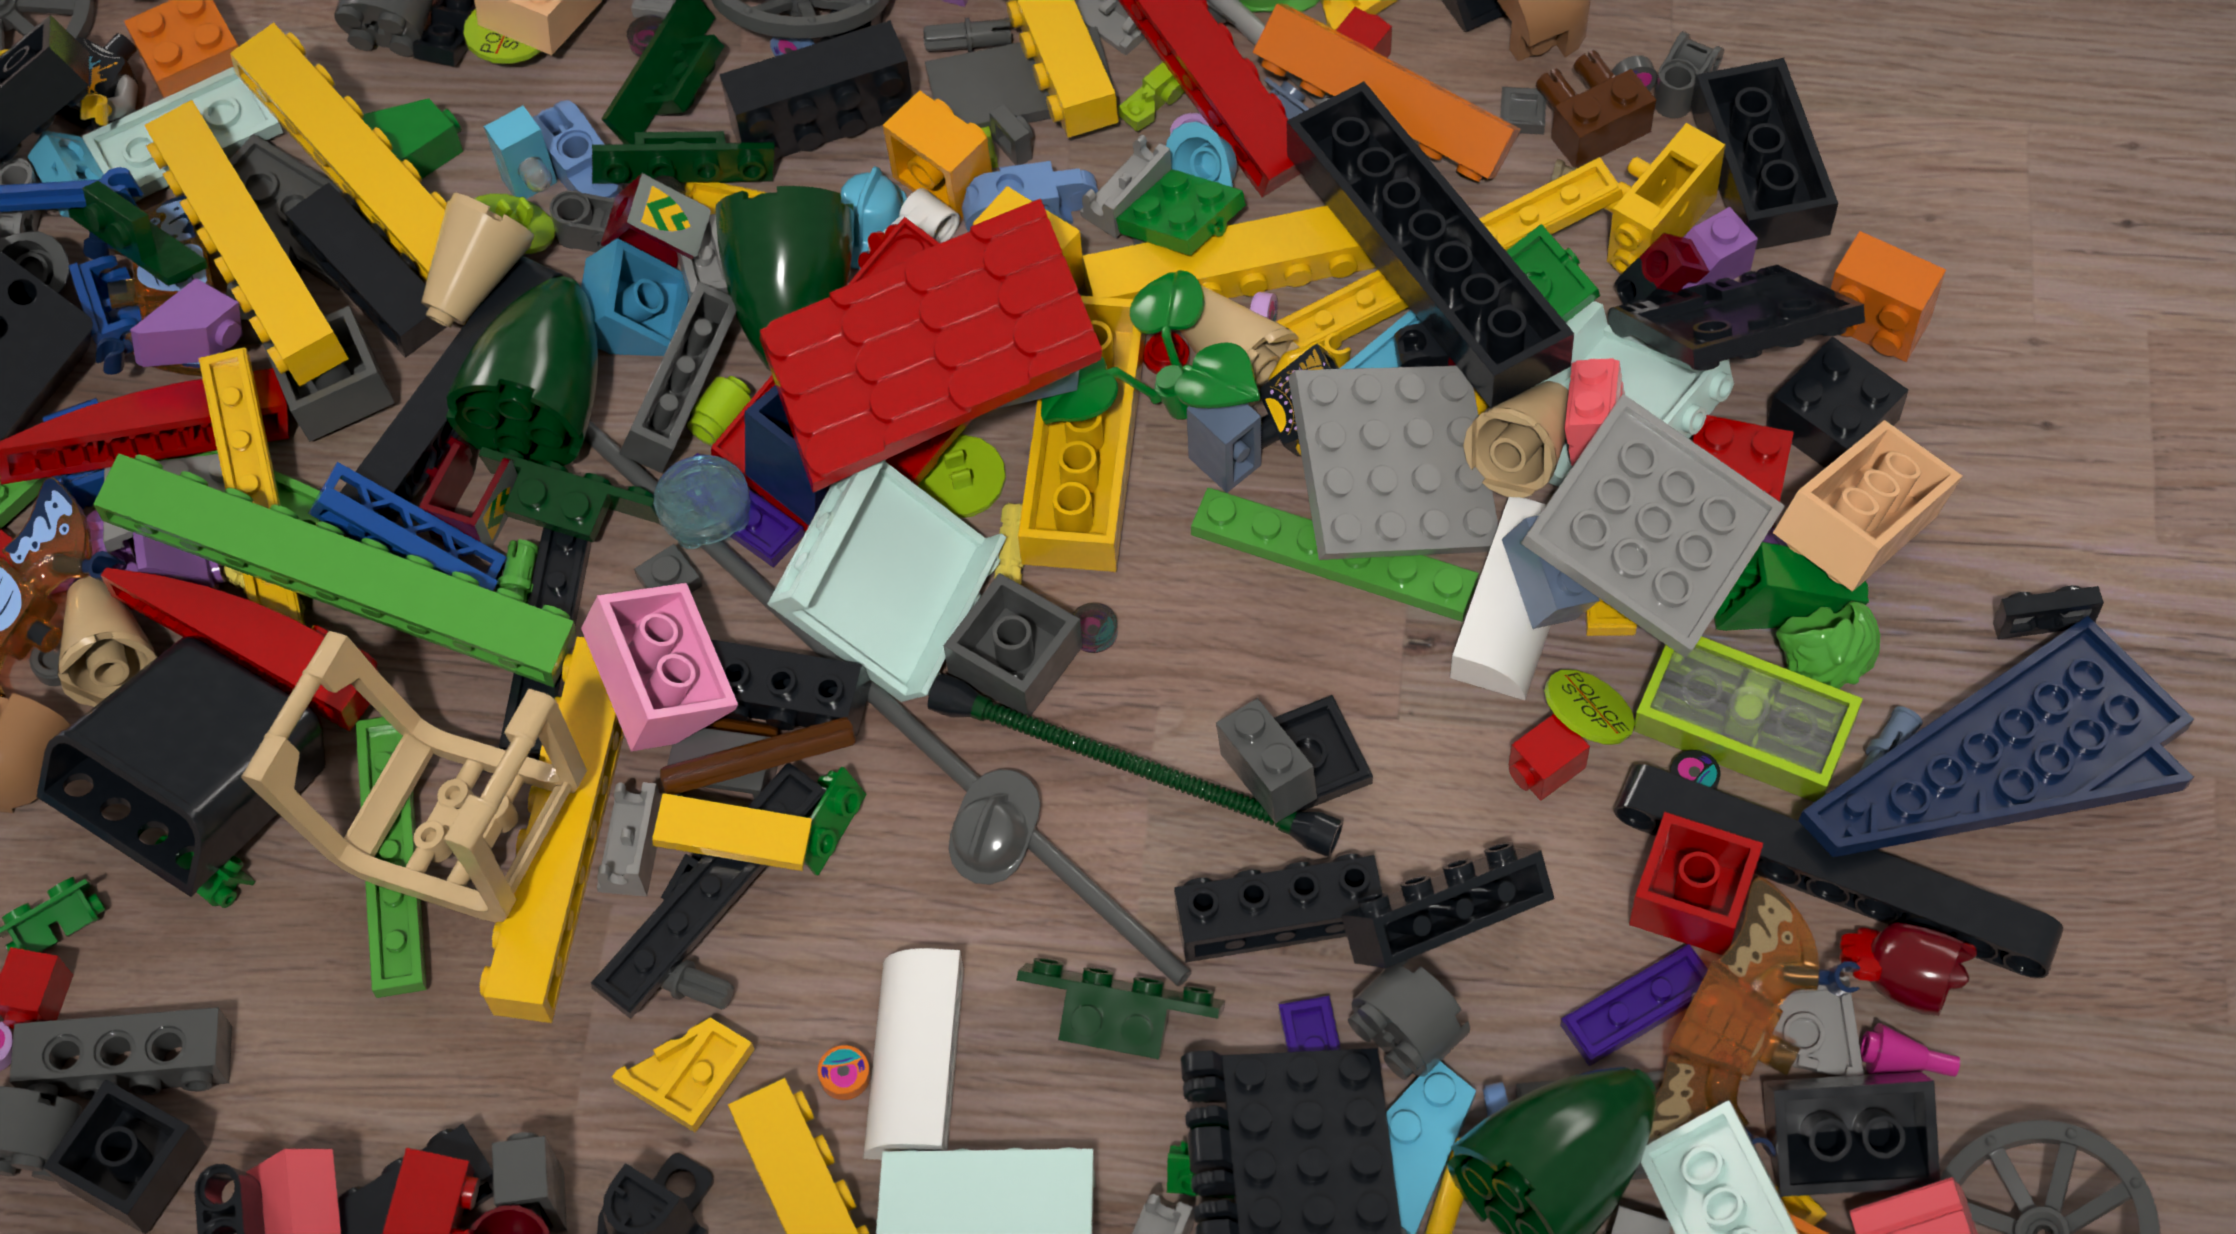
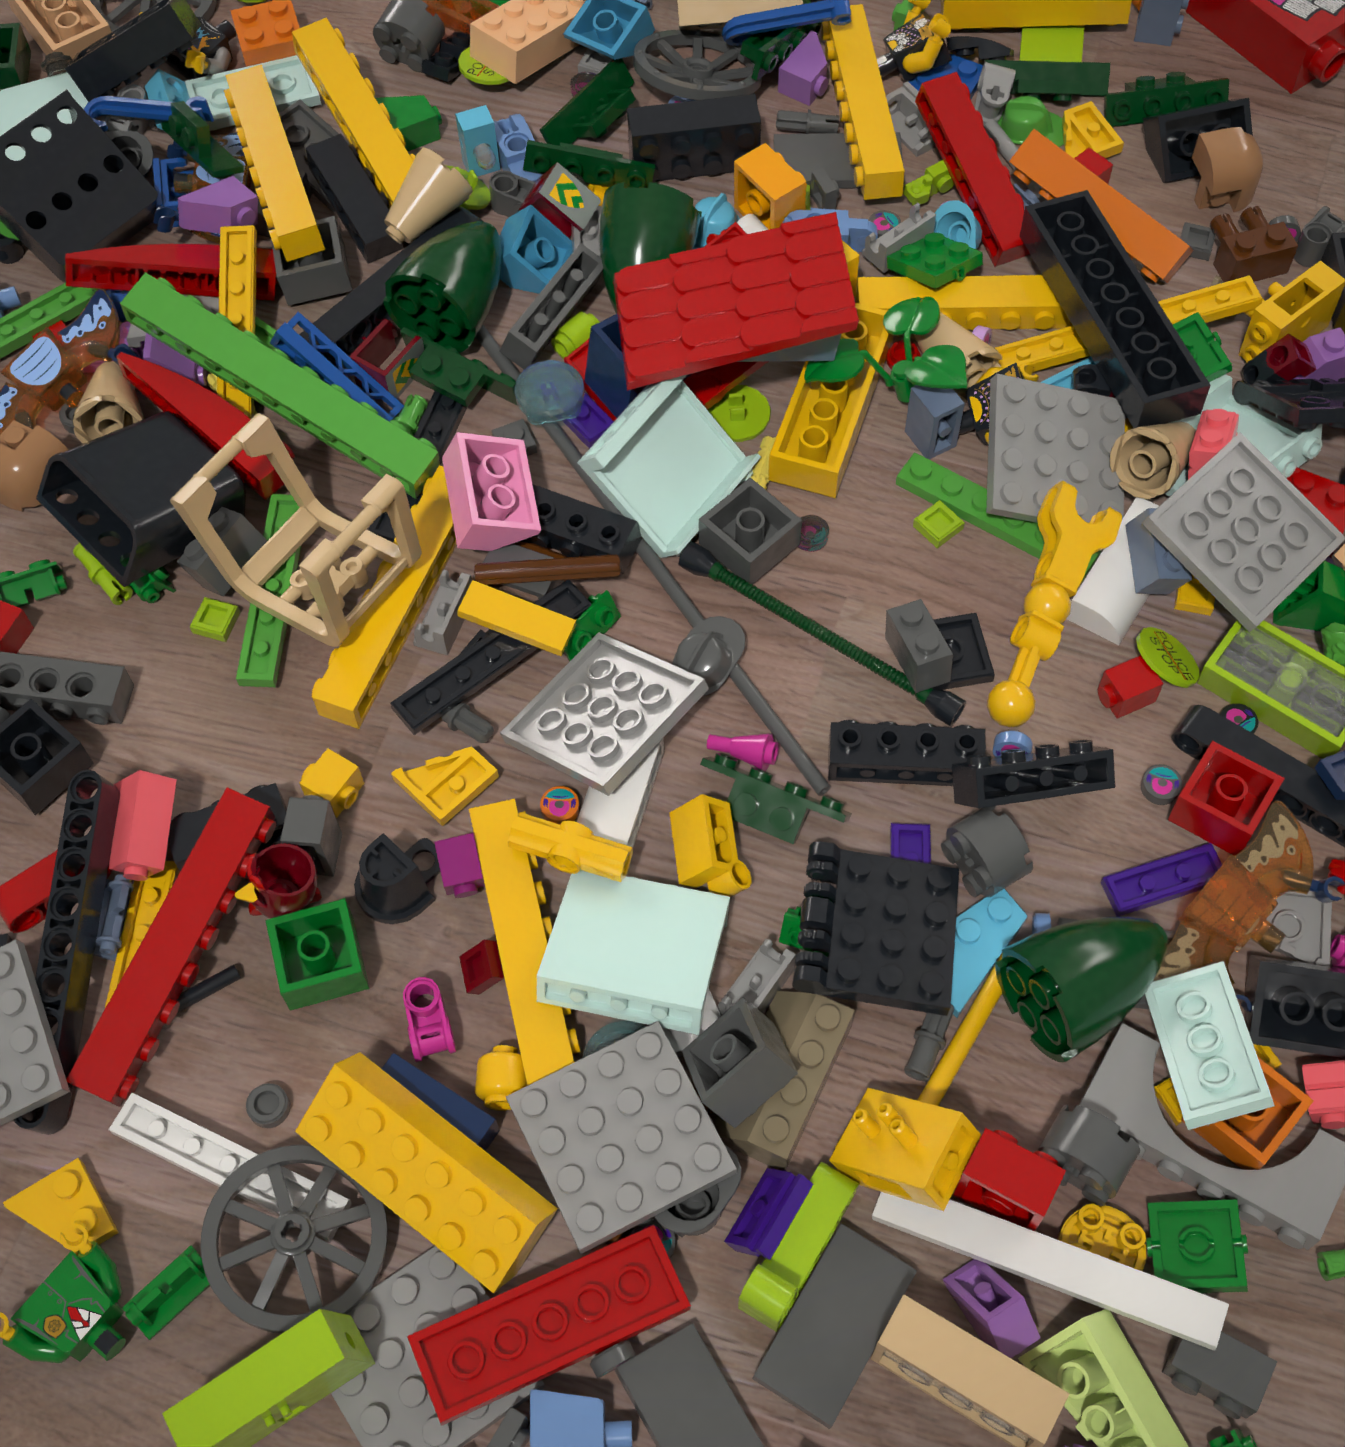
camera: 10 degrees right, 0 degrees up
none -> lime pin [73,542,133,605]
none -> dark grey brick [177,507,267,597]
none -> lime tile [190,597,241,642]
none -> yellow brick [299,748,365,818]
none -> magenta brick [434,833,485,898]
none -> light grey plate [500,632,709,796]
none -> yellow piece [508,812,633,882]
none -> yellow hinge [669,794,751,897]
none -> dark pink cone [707,734,779,771]
none -> tile [869,210,901,238]
none -> lime tile [913,500,965,549]
none -> yellow piece [987,480,1122,727]
none -> medium blue tile [992,731,1033,758]
none -> tile [1140,765,1182,805]

